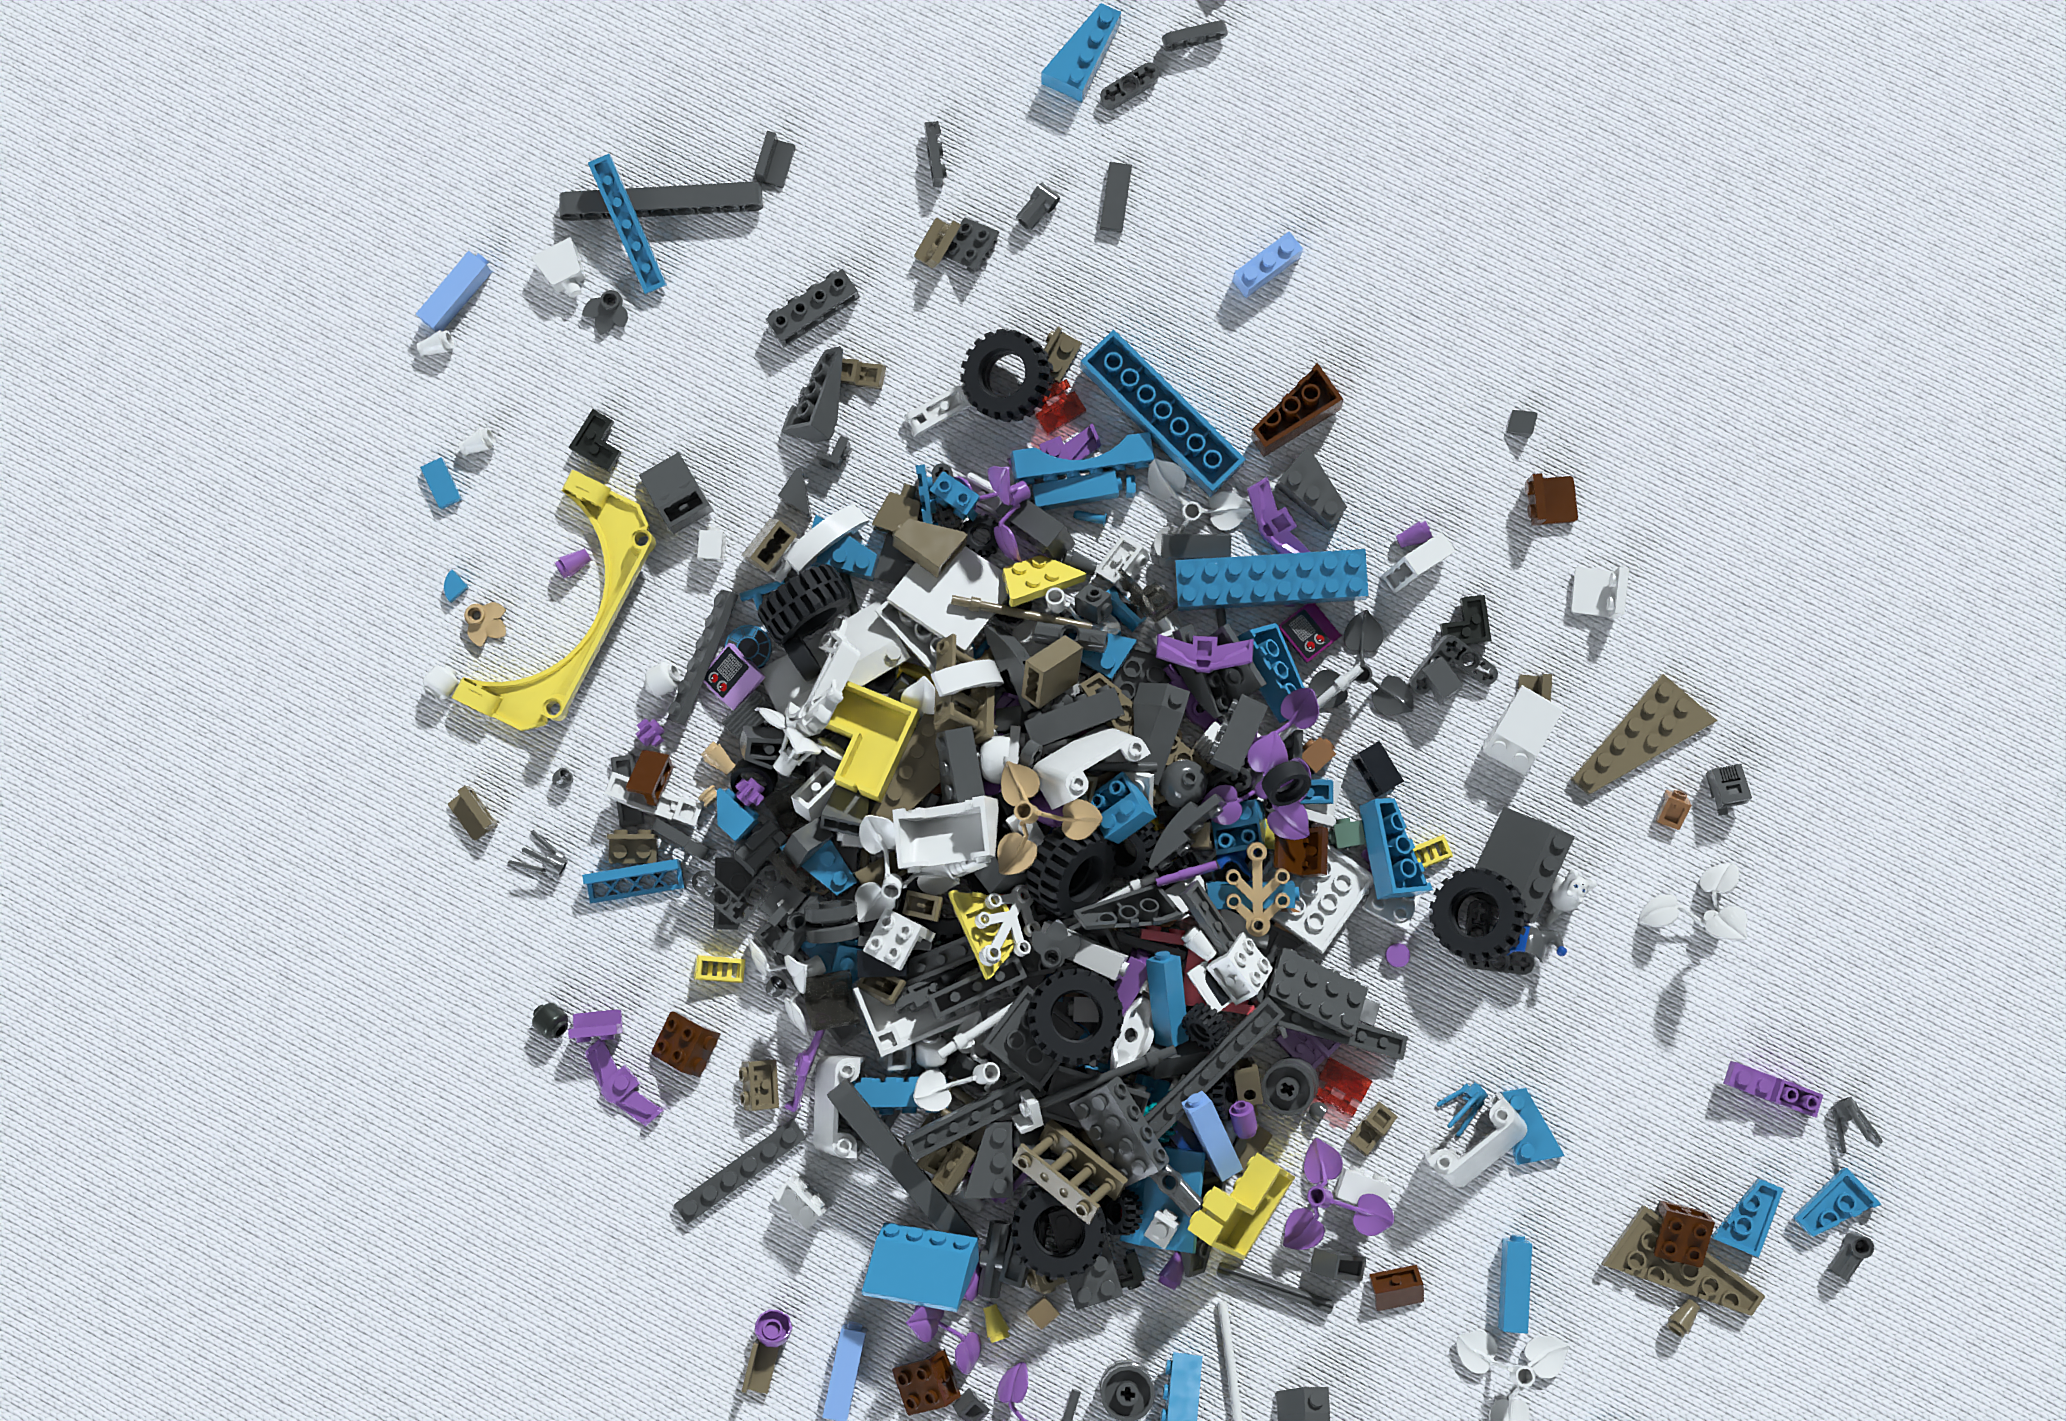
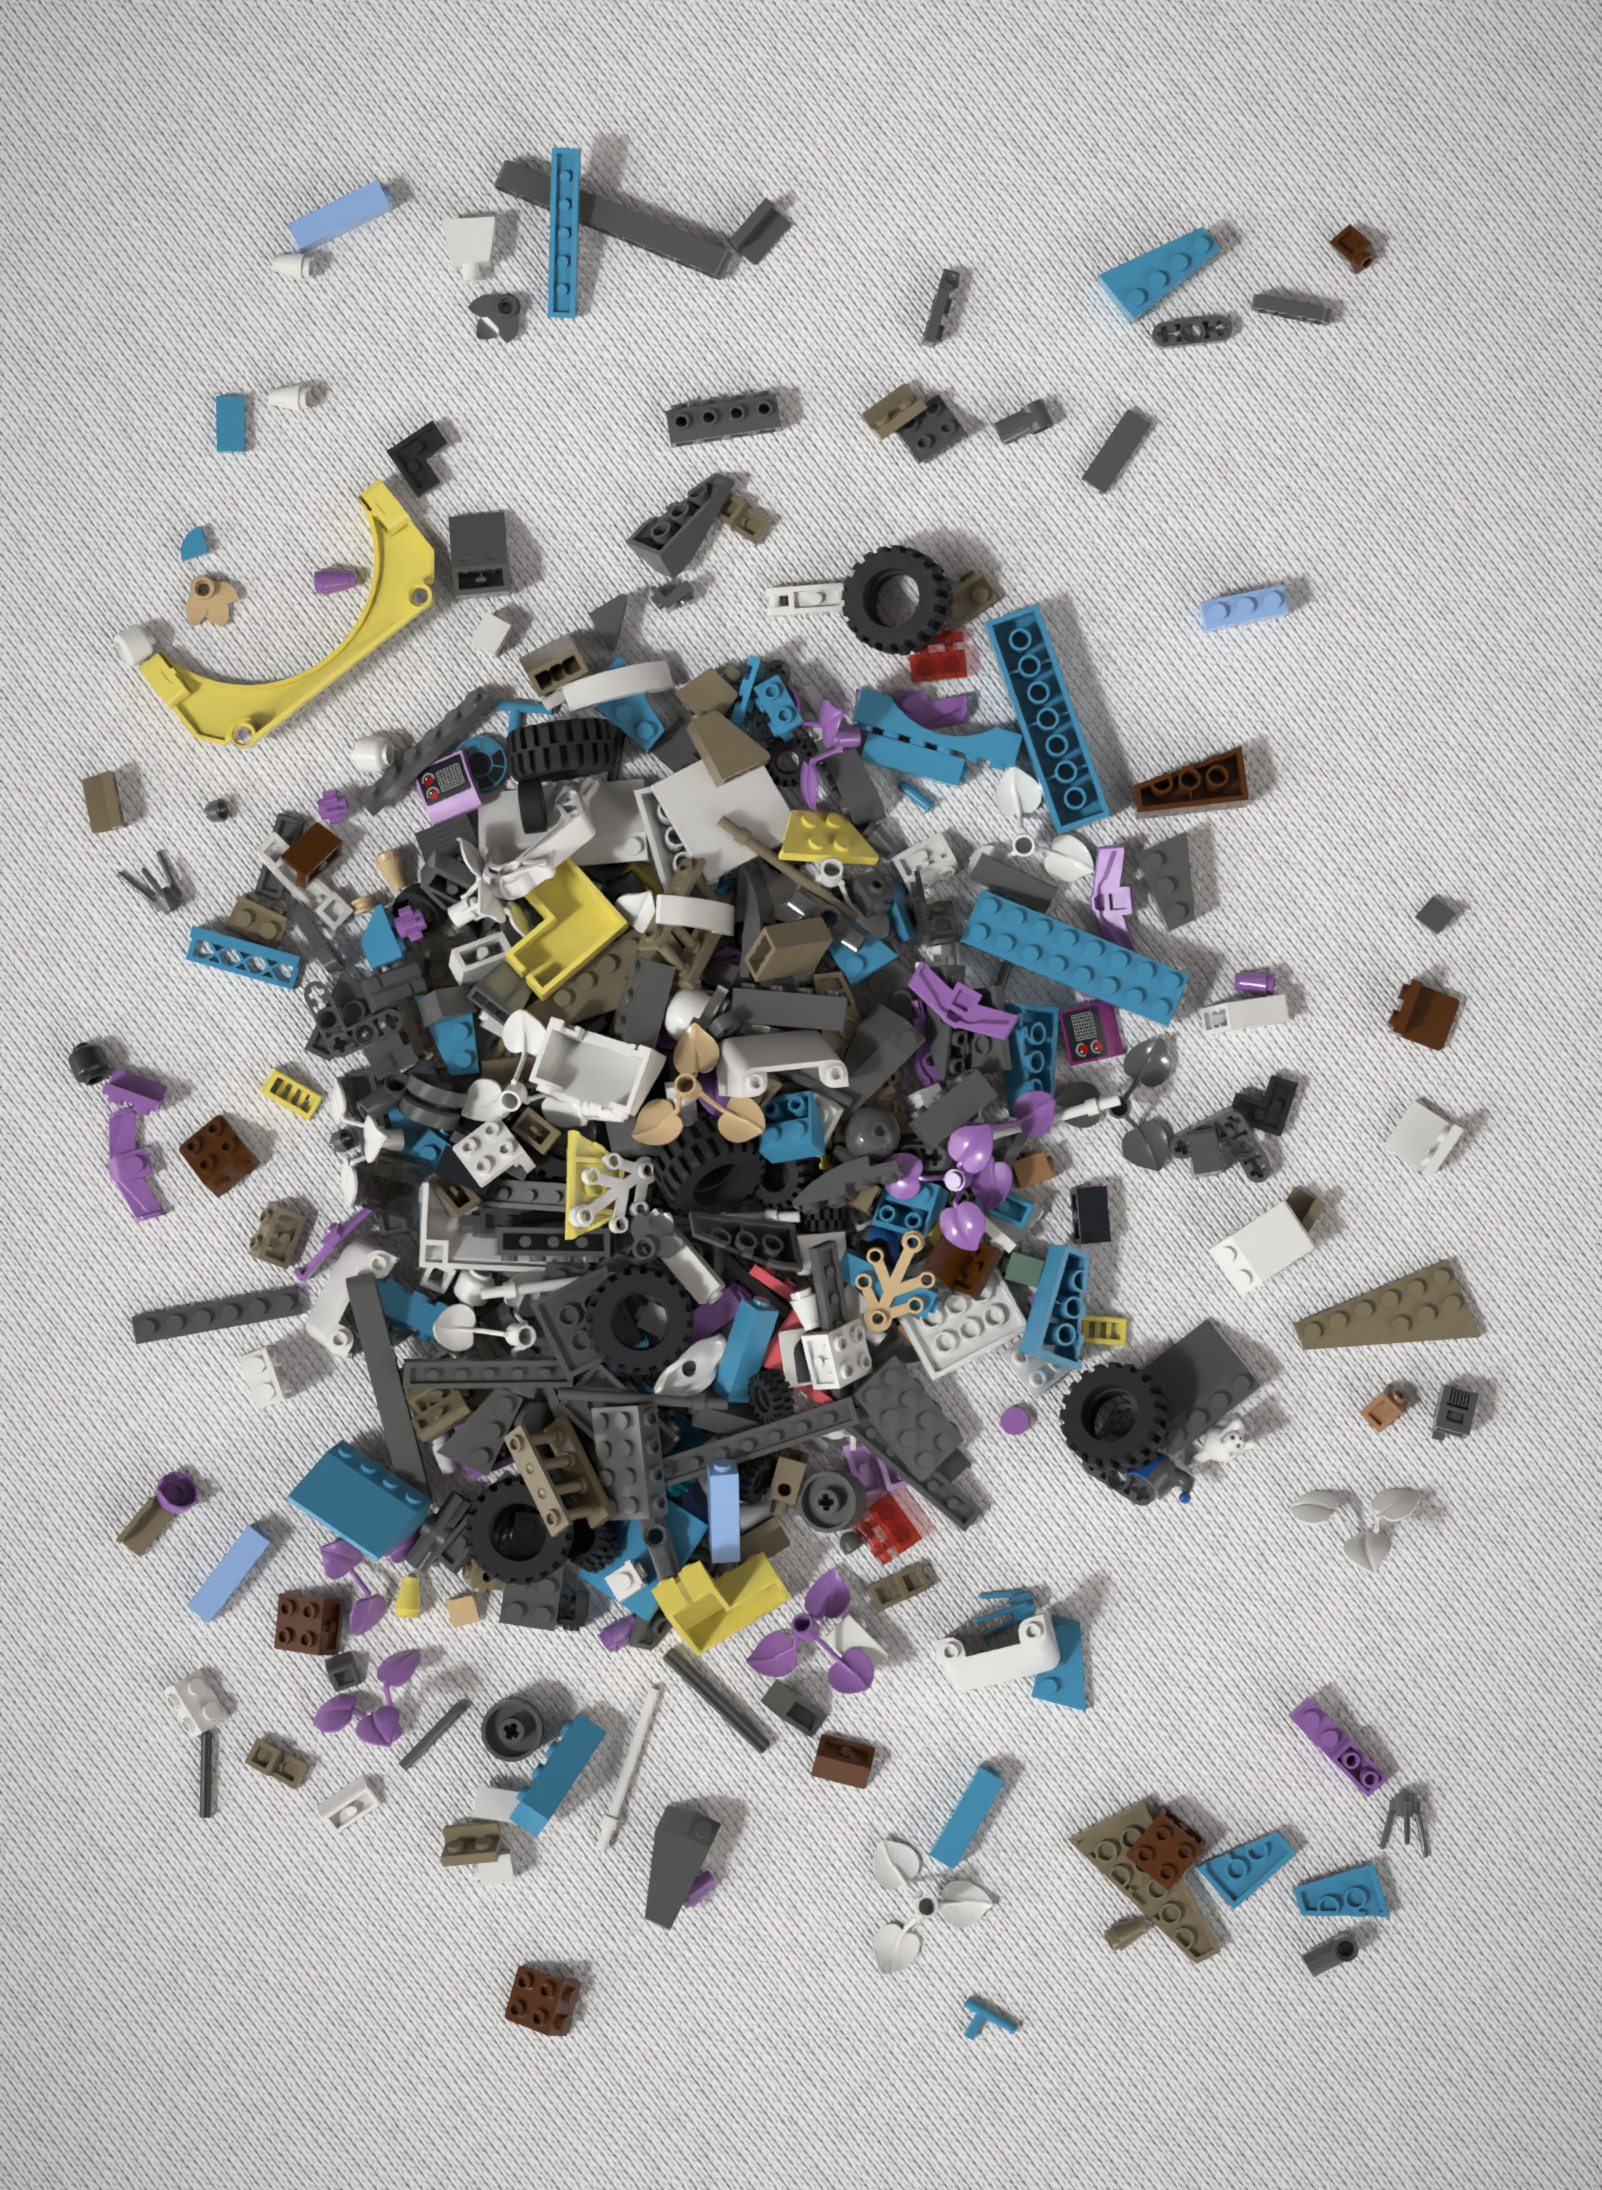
camera: 25 degrees right, 5 degrees up
white bracket [1012,1089,1044,1134] -> none
dark azure tile [1126,475,1136,498] -> none
medium lavender piece [1155,861,1218,887] -> none
medium lavender brick [1229,1101,1258,1139] -> none
black tyre [1262,761,1311,806] -> none

